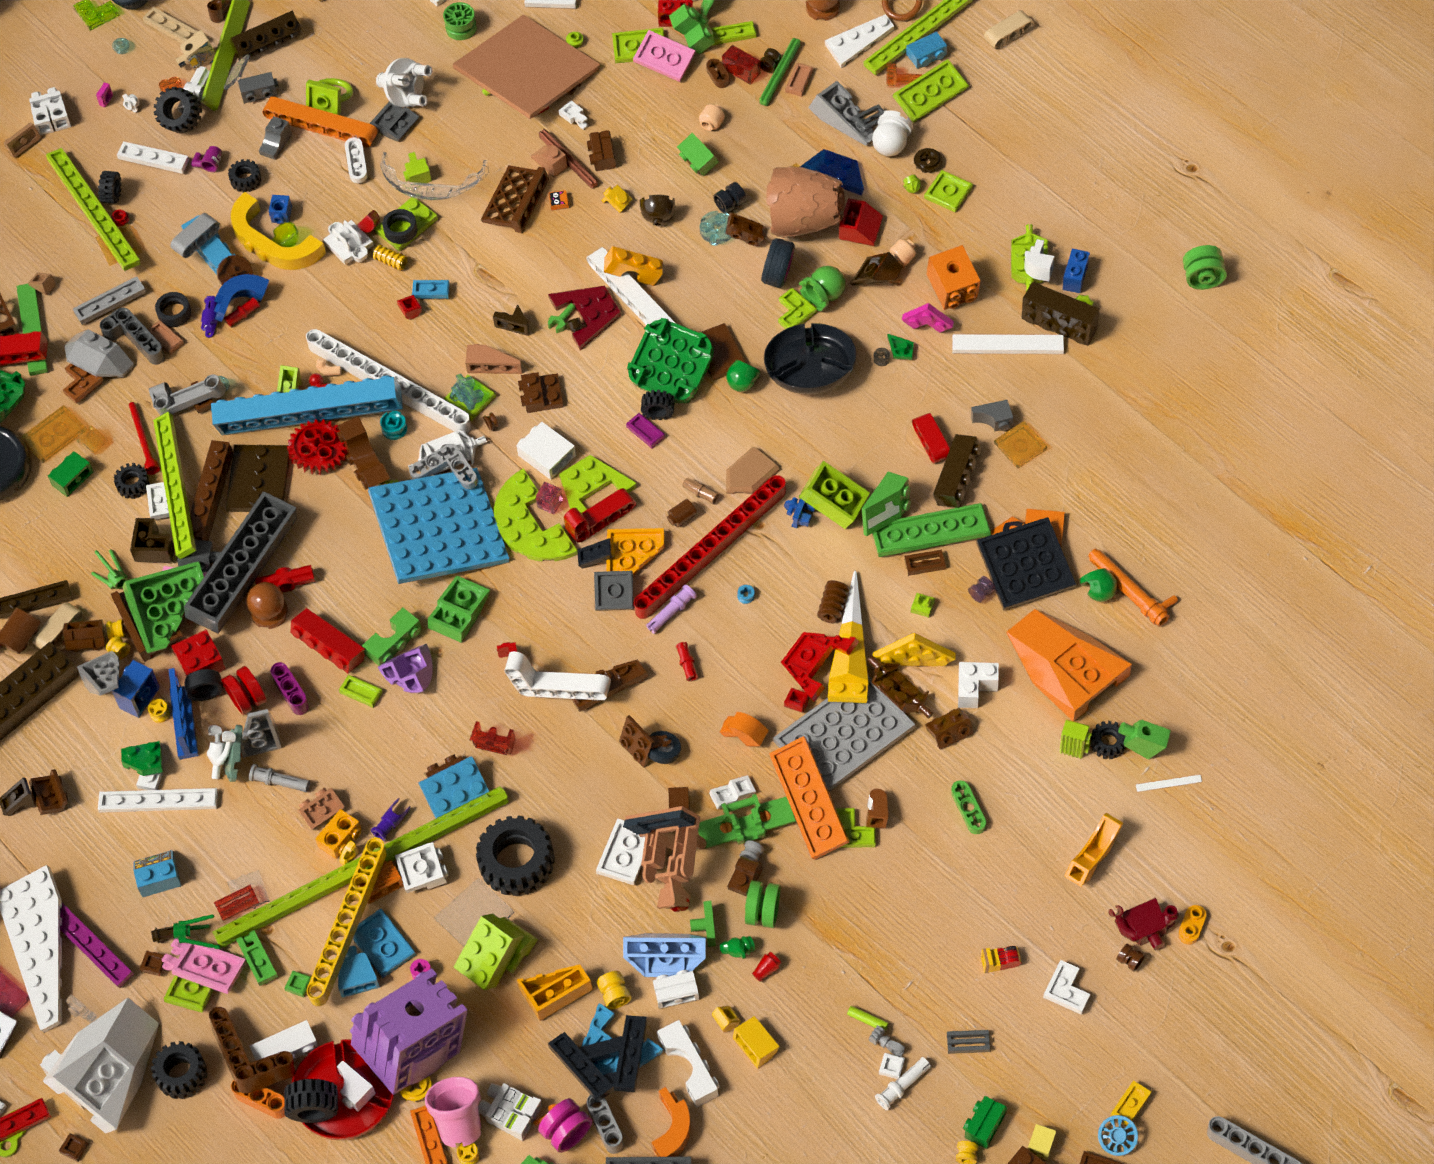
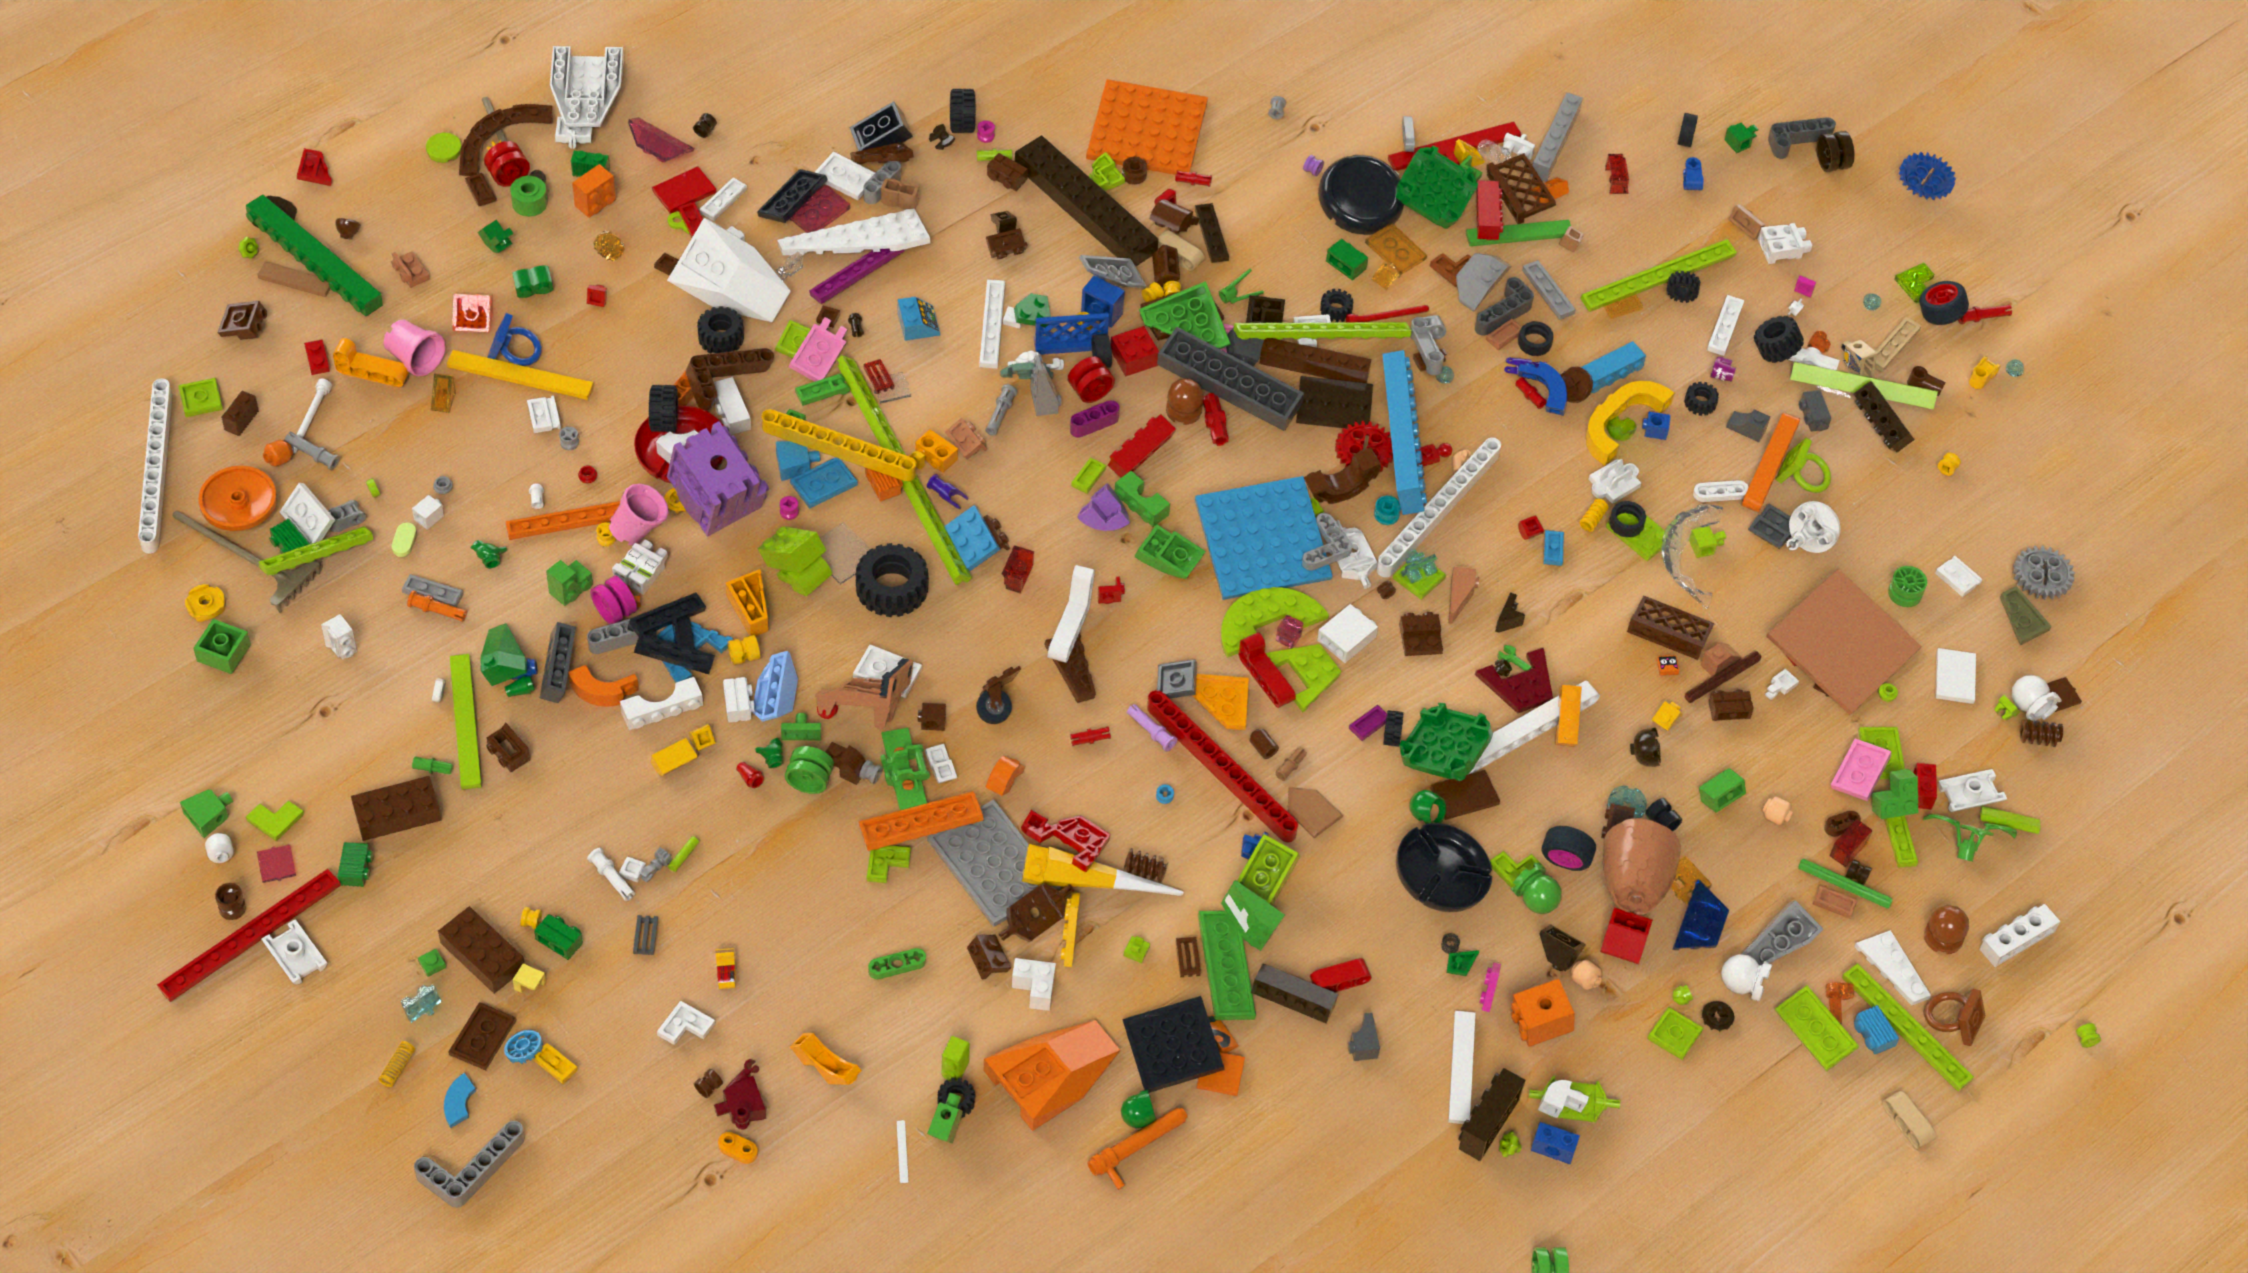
camera: 85 degrees right, 5 degrees down
red plate [111,209,129,226] -> none
light grey beam [170,213,220,258] -> none
green plant [173,914,220,949] -> none
lime slope [277,365,302,393] -> none
red brick [357,210,380,233] -> none
white plate [395,842,449,893] -> none
black plate [577,538,615,568] -> none
dark grey tile [852,104,884,133] -> none
dark orange leg [866,789,888,828] -> none
wheel [968,576,995,603] -> none
clear yellow tile [994,421,1047,469] -> none

